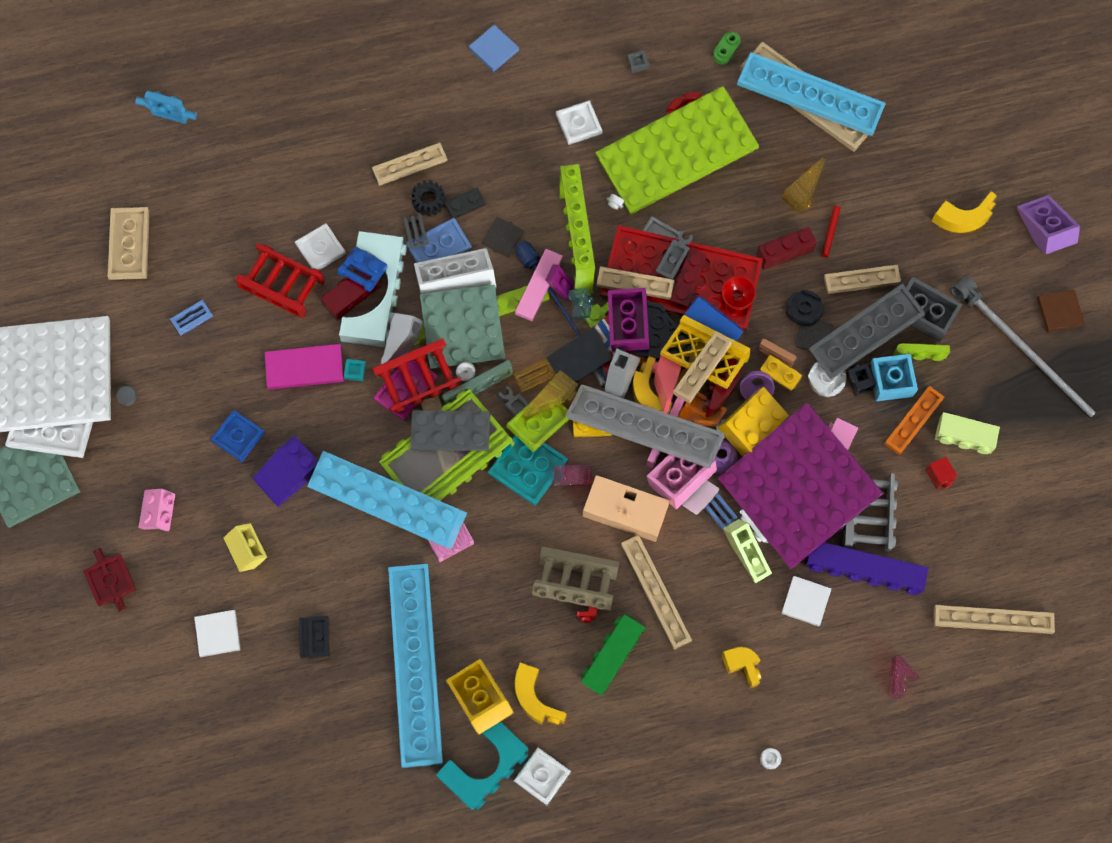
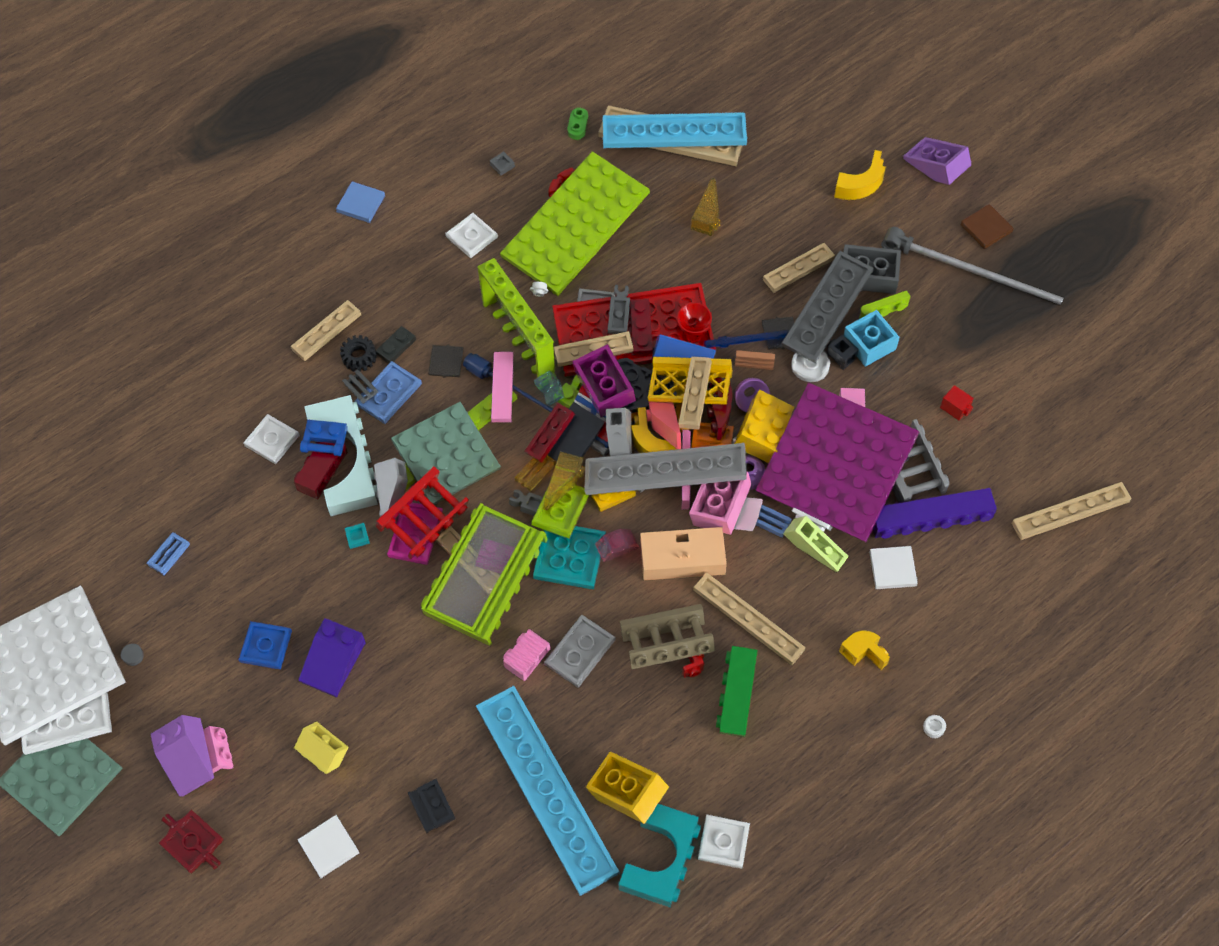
camera: 20 degrees left, 10 degrees down
tan plate [108,207,150,280] -> none
dark azure plate [135,91,197,124] -> none
red fence [235,243,325,319] -> none
dark pink tile [265,344,344,390] -> none
medium azure brick [307,451,467,549] -> none
dark grey plate [410,410,491,451] -> none
white slope [414,248,496,294] -> none
sand green tile [442,360,514,405] -> none
white tile [456,361,476,382] -> none
yellow arch [515,663,567,725] -> none
magenta plate [545,264,575,301] -> none
dark red brick [756,227,817,270] -> none
yellow bracket [760,355,802,391] -> none
black tile [786,290,824,326] -> none
red bar [821,206,841,258] -> none
orange plate [884,386,944,456] -> none
clear pink slope [891,655,919,699] -> none
yellowish green brick [935,412,1000,454] -> none
none -> medium lavender slope [151,715,214,797]
none -> dark red plate [524,403,575,463]
none -> light grey tile [544,615,616,688]
none -> clear blue bar [704,329,790,348]

